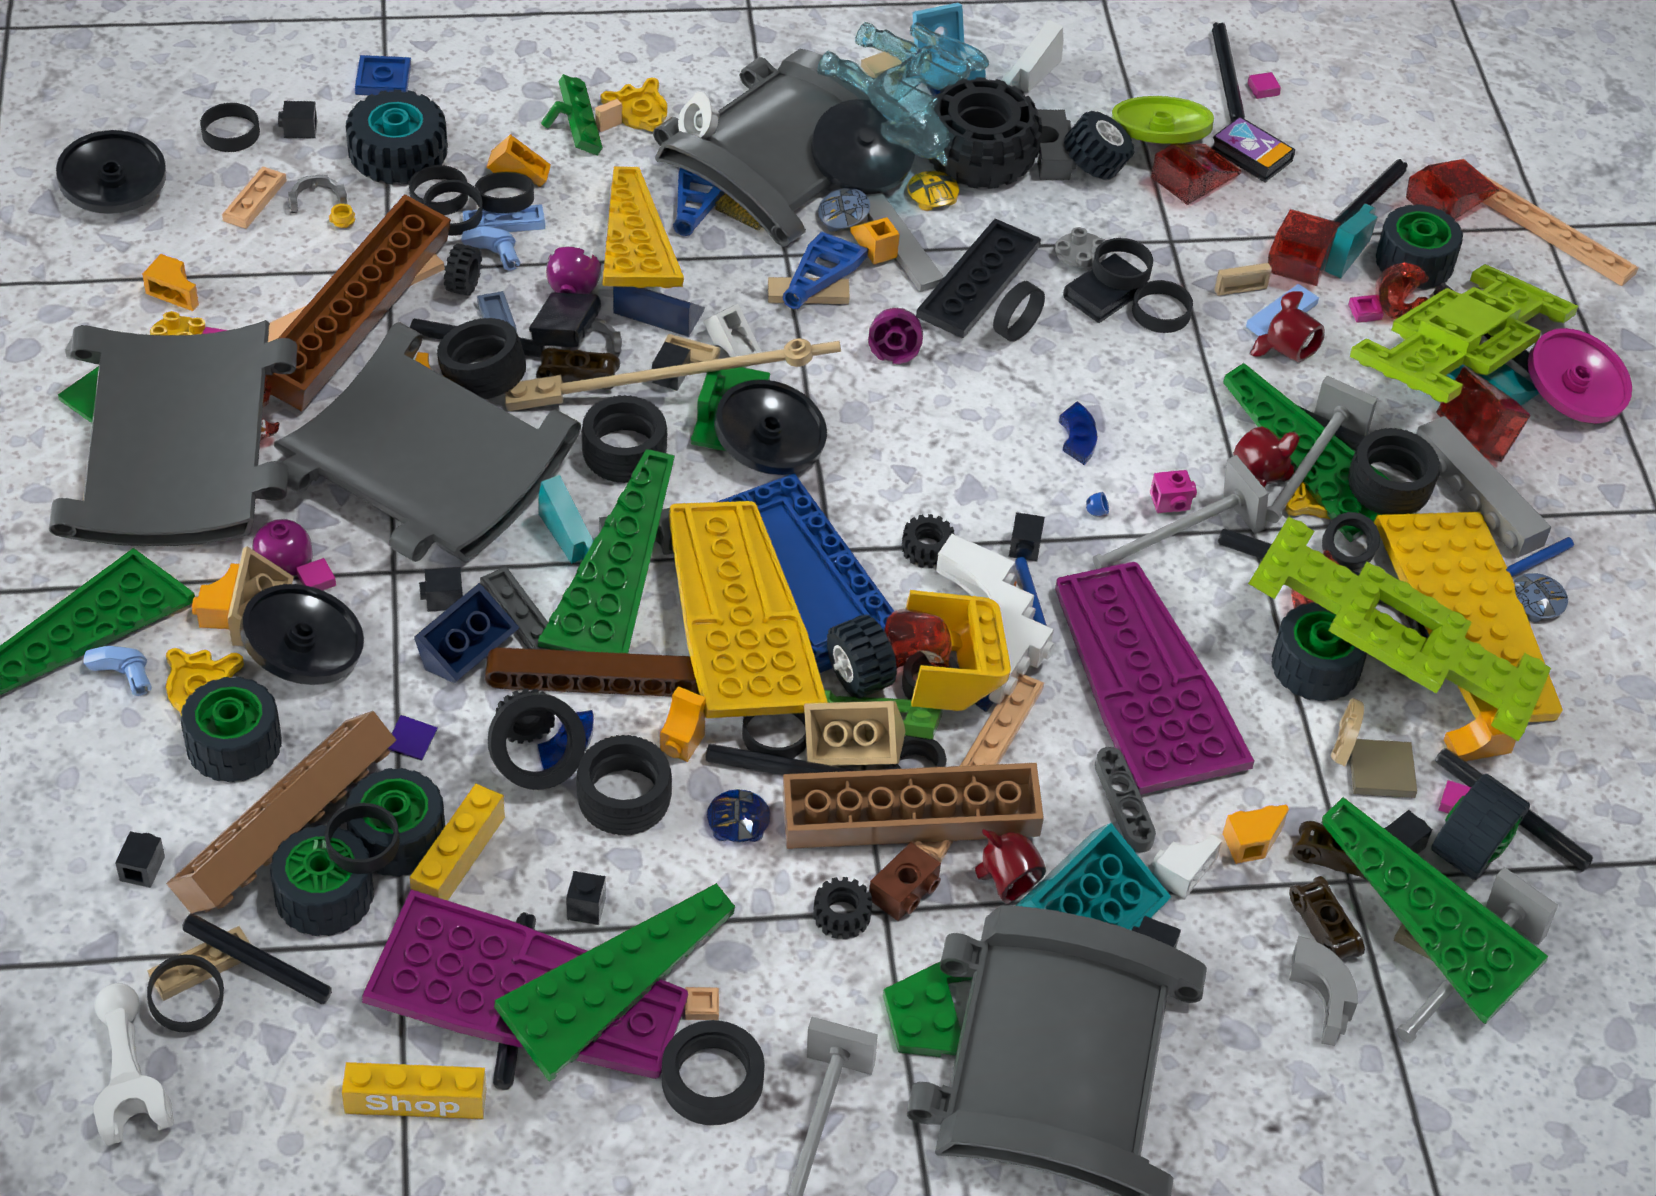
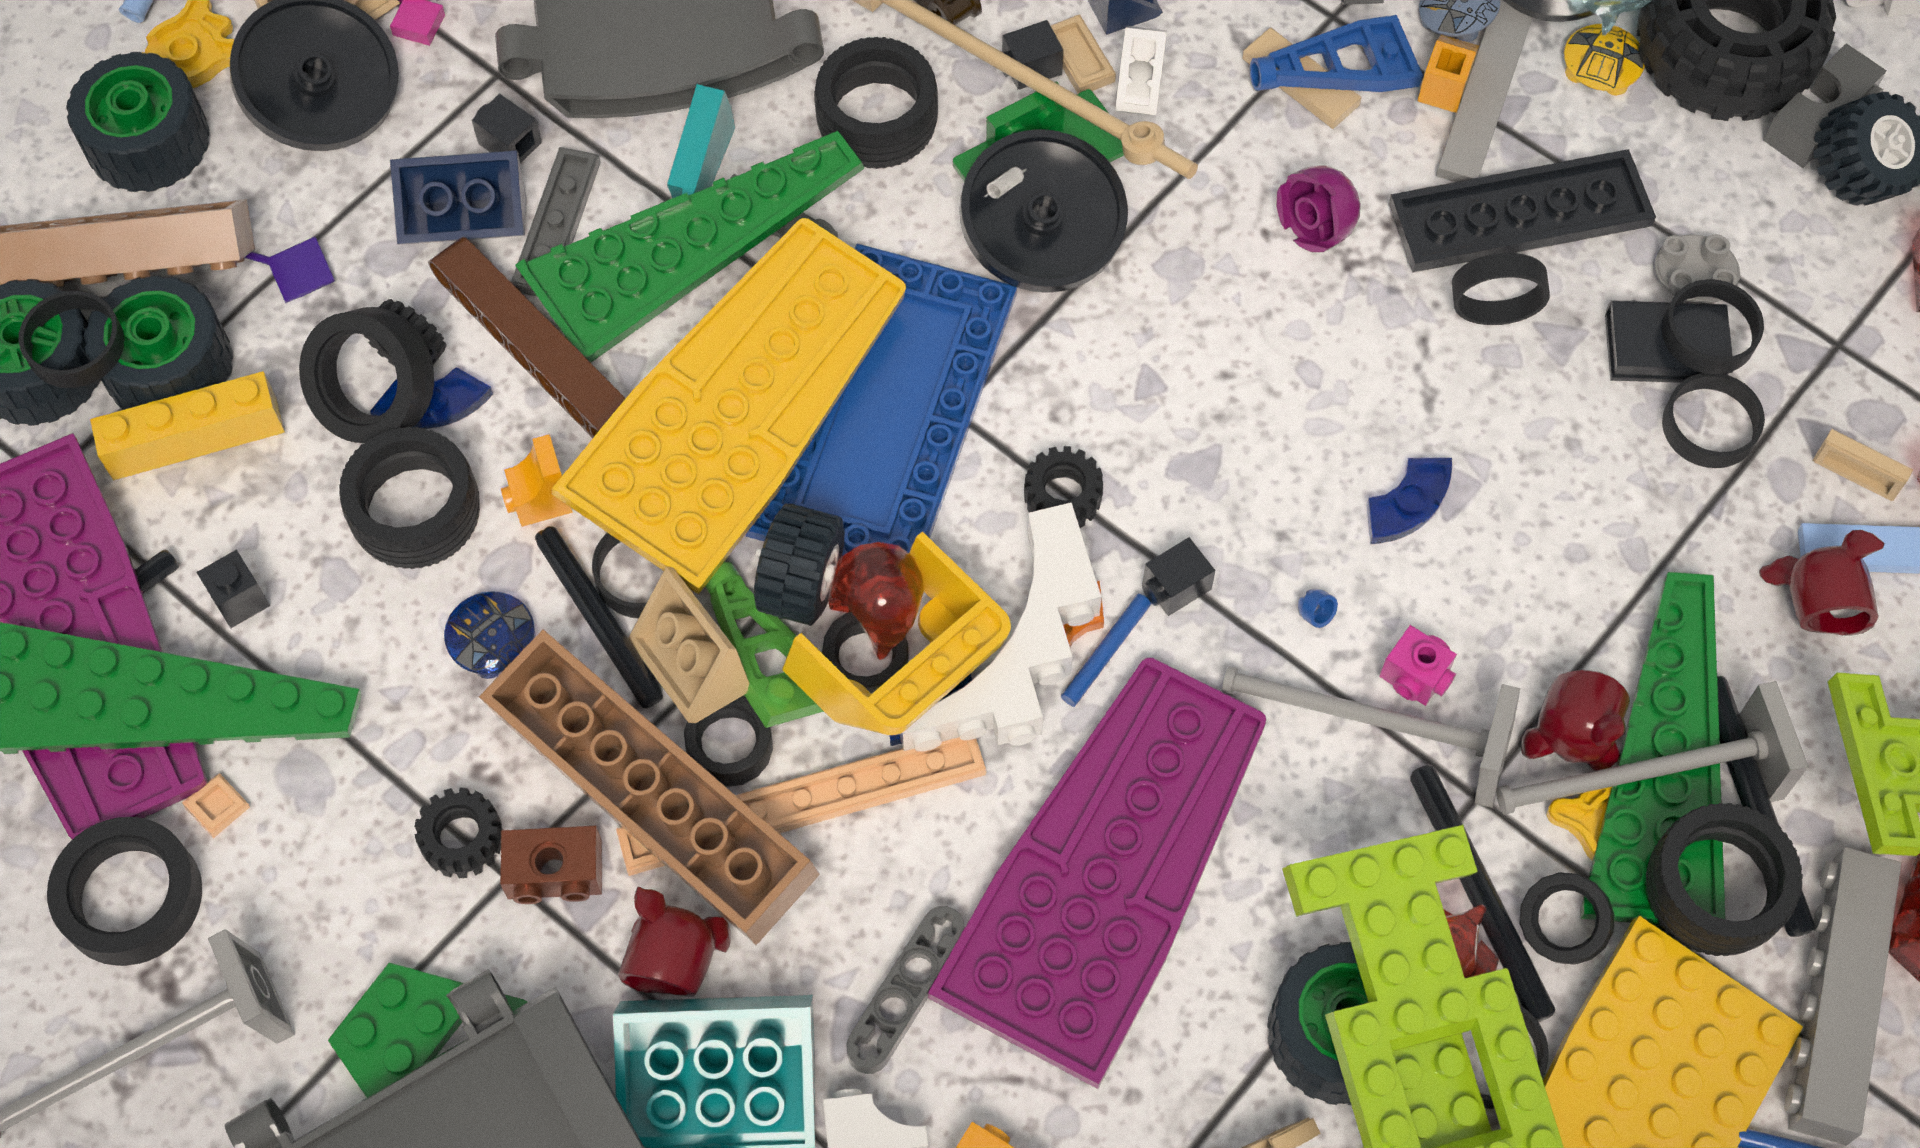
camera: 50 degrees right, 15 degrees up
none -> white piece [984,167,1027,198]

